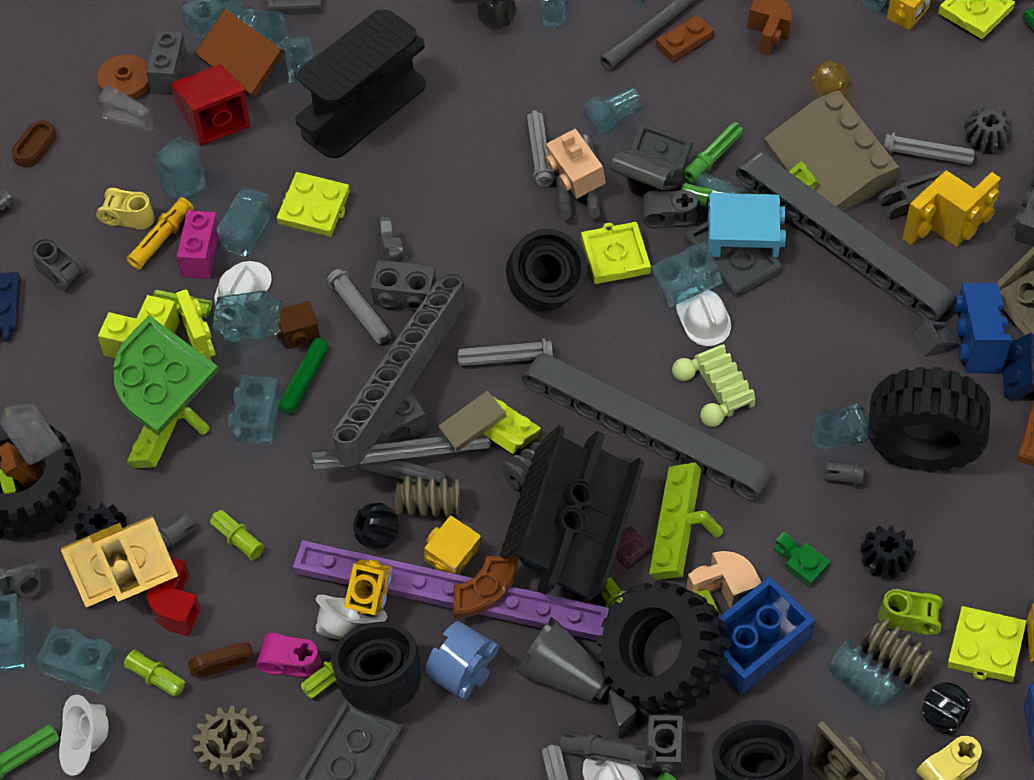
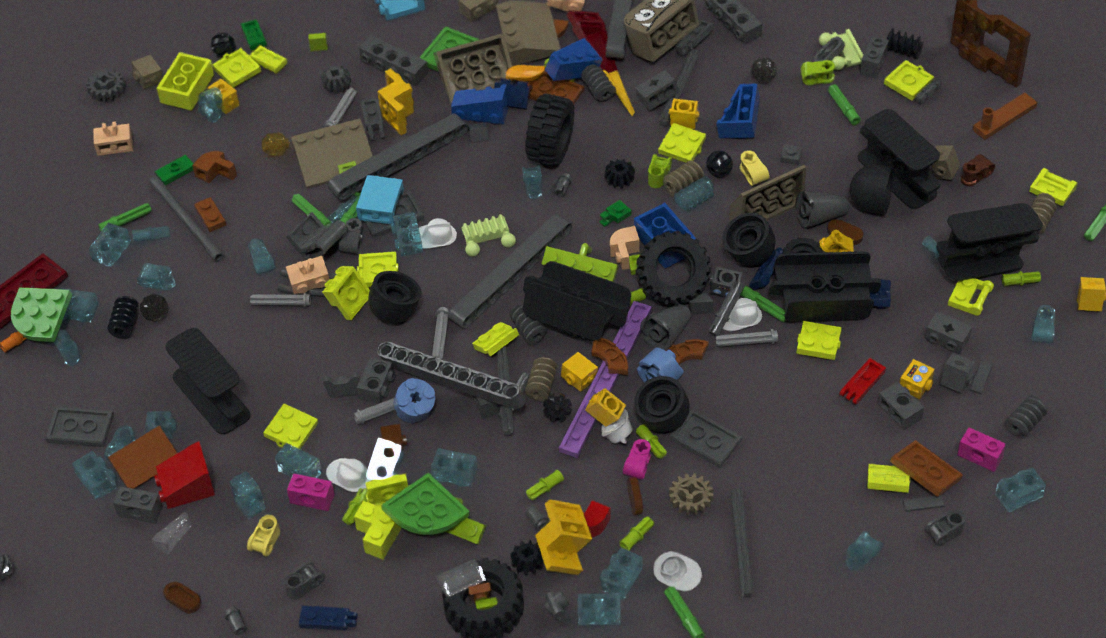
camera: 80 degrees left, 5 degrees down
dark orange plate [97,54,150,102] -> none
yellow pin [126,197,194,270] -> none
green axle [279,338,329,415] -> none
dark tan tile [438,390,507,452] -> none
none -> neon yellow plate [249,45,287,74]
none -> neon yellow plate [322,266,370,320]
none -> medium blue brick [393,378,435,423]
none -> dark orange tile [665,339,709,365]

